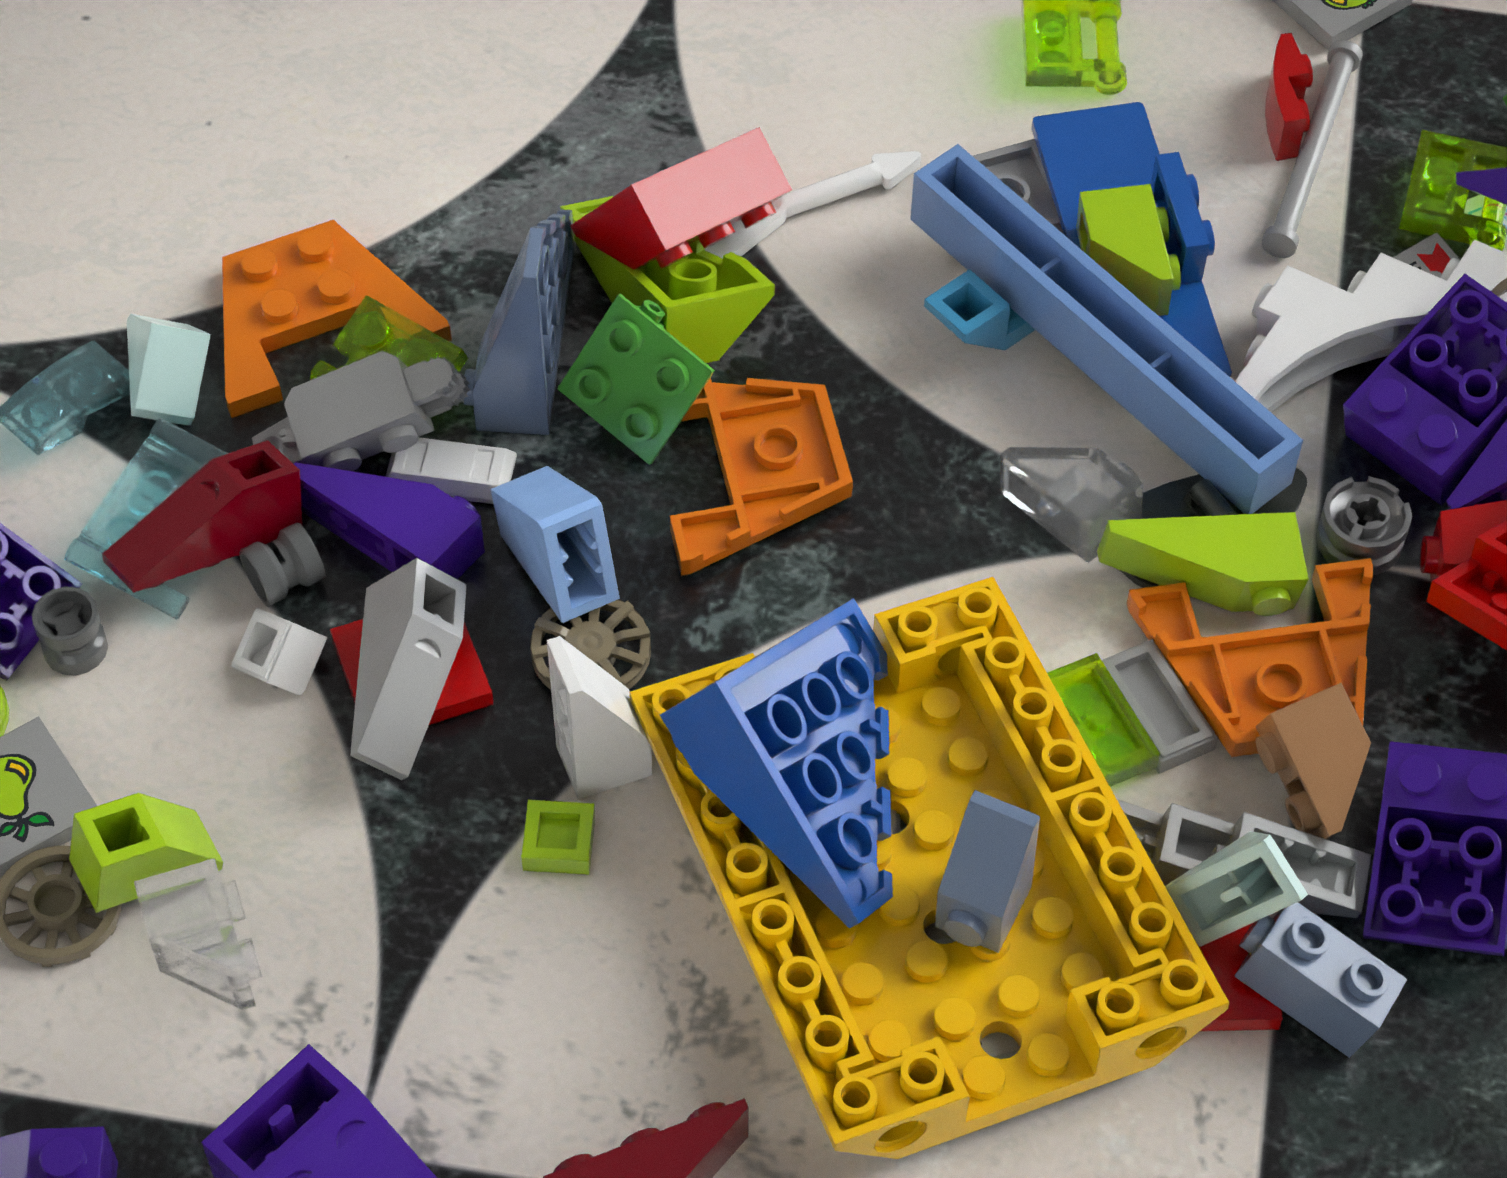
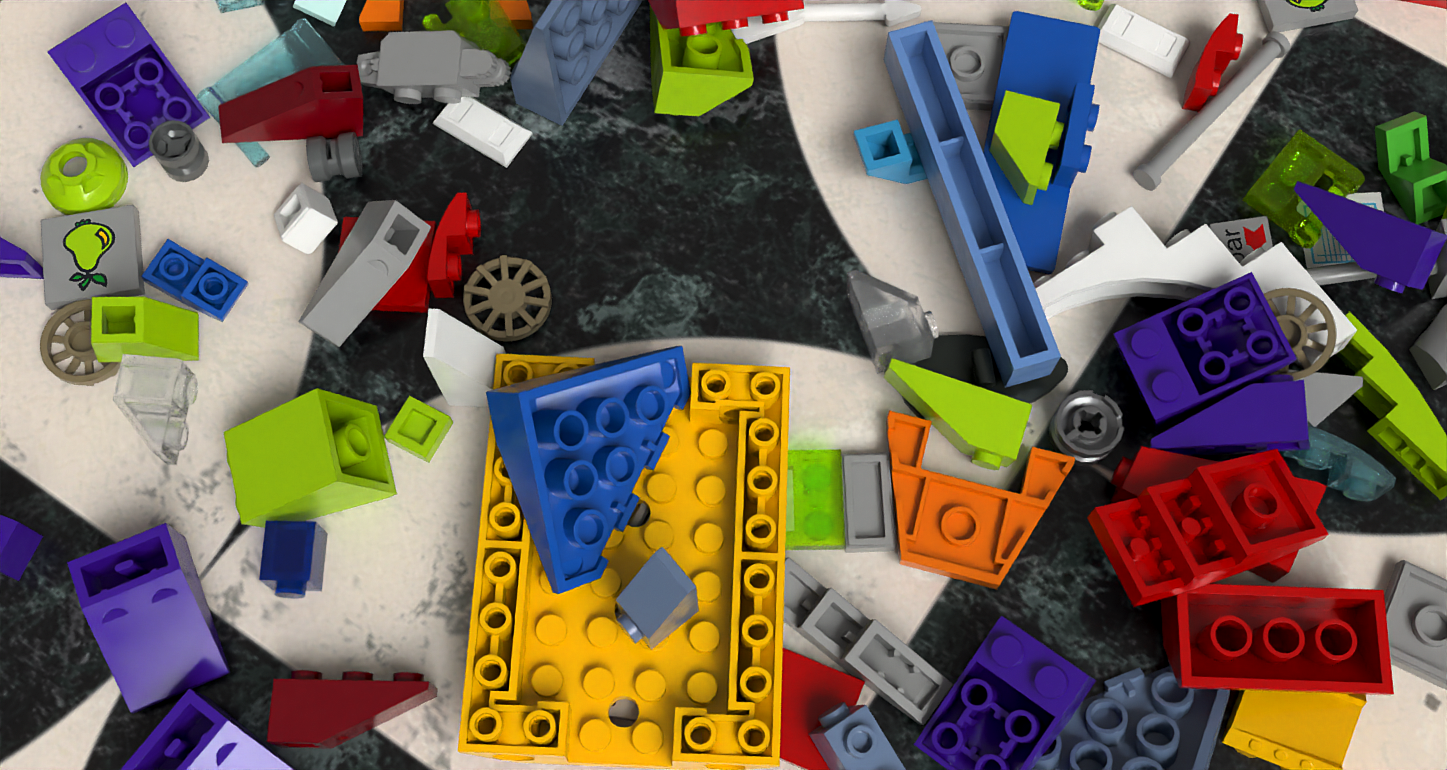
camera: 25 degrees right, 15 degrees up
dark purple slope [294,462,485,579] -> none
light blue slope [490,466,620,623] -> none
bright green hinge [557,294,715,465] -> none
orange wing [670,377,853,576] -> none
light aqua slope [1165,831,1308,947] -> none
medium nougat slope [1255,682,1371,840] -> none
none -> blue slope [141,239,249,322]
none -> lime slope [223,388,397,529]
none -> clear blue brick [259,521,328,599]
none -> red slope [427,192,481,298]
none -> white tile [1098,4,1191,78]

